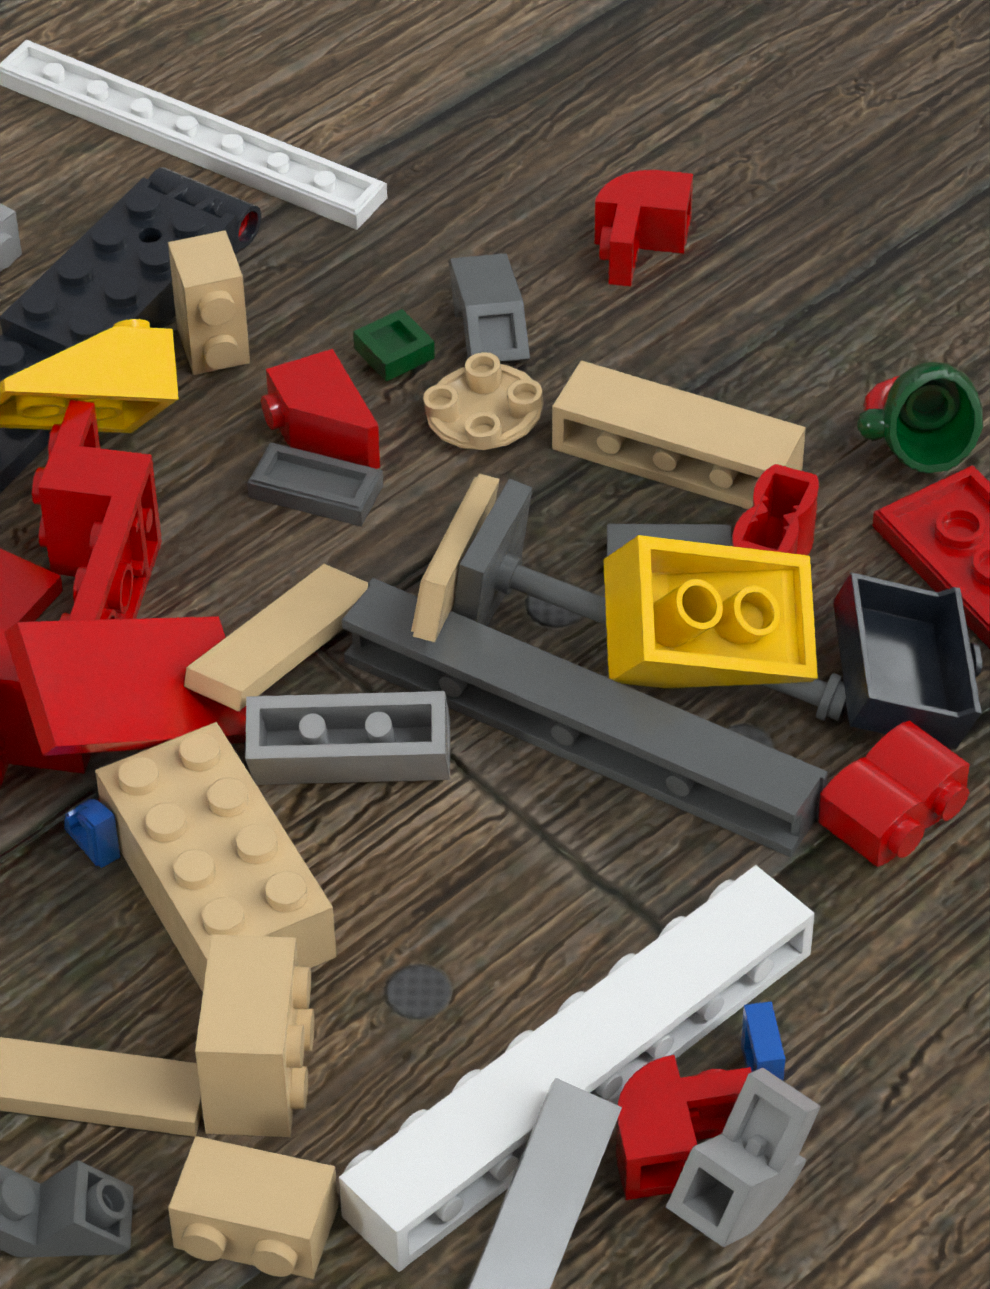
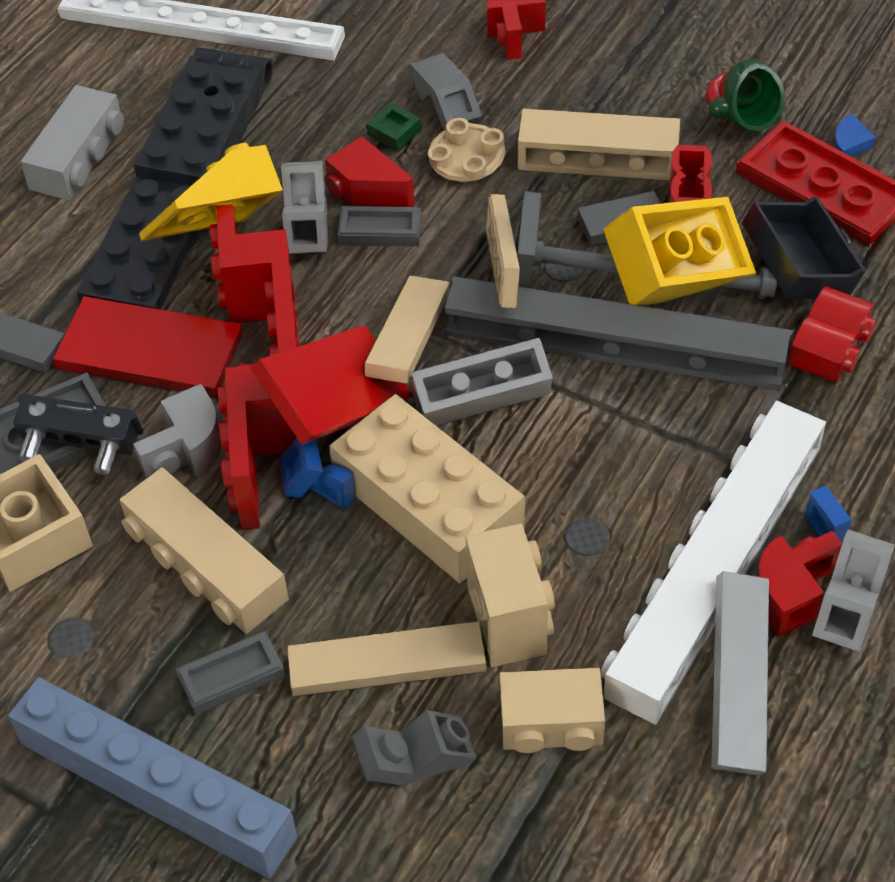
camera: 15 degrees left, 5 degrees up
tan brick [168,230,250,375] -> none
none -> blue tile [278,437,323,499]
none -> light grey brick [281,161,328,253]

